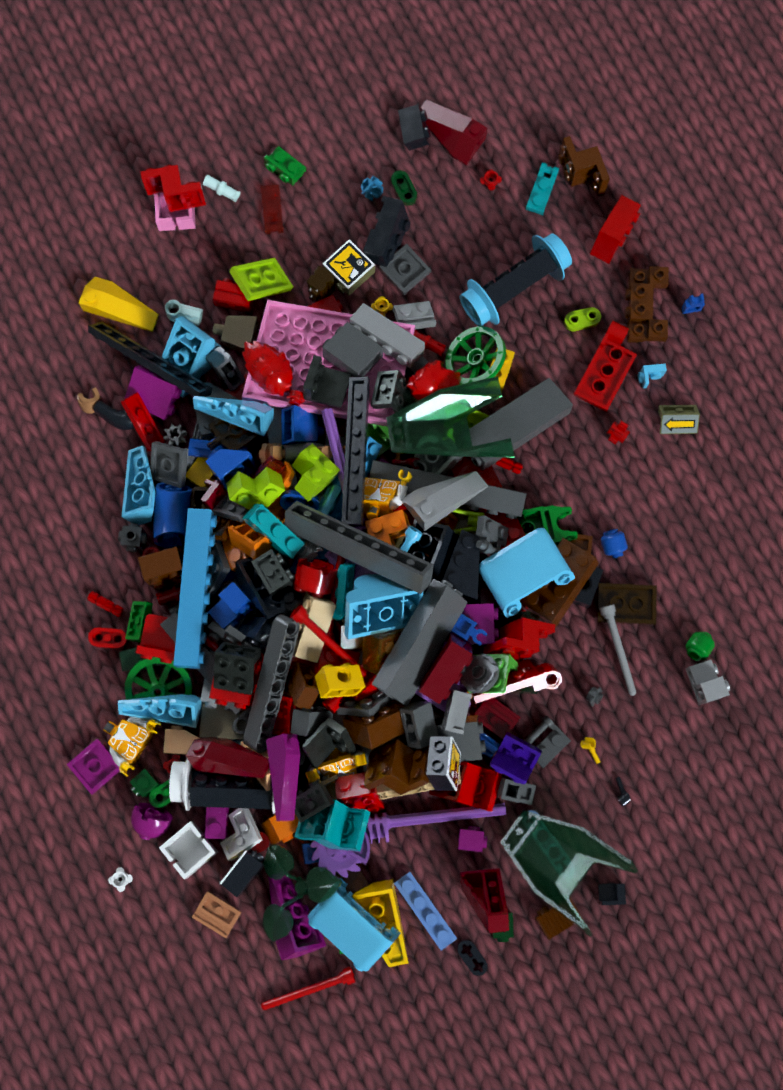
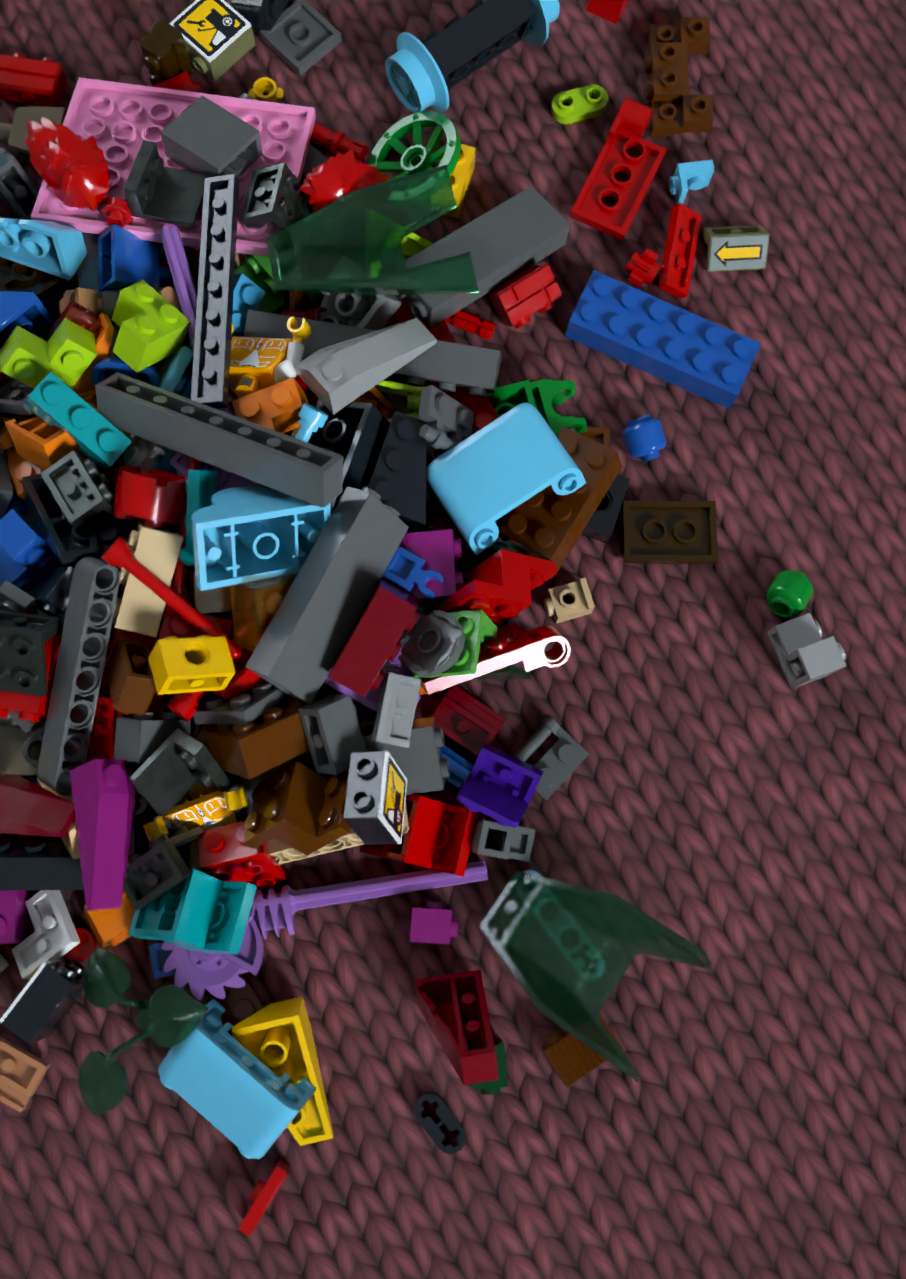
camera: 10 degrees left, 0 degrees up
lime plate [229,258,293,301] -> none
red piece [261,966,356,1010] -> none
magenta wedge [268,872,326,961] -> none
light grey brick [350,303,425,368] -> none
light grey plate [393,301,436,329] -> none
medium blue plate [394,871,457,950] -> none
yellow hand [581,737,600,764] -> none
dark grey plate [586,687,603,707] -> none
black panel [598,883,626,905] -> none
light grey piece [599,604,636,696] -> none
black hand [615,777,630,806] -> none
blue plate [681,293,705,314] -> none
none -> red plate [238,1158,291,1236]
none -> red brick [488,263,562,328]
none -> tan brick [543,578,595,624]
none -> blue brick [565,270,761,409]
none -> red plate [658,203,702,299]

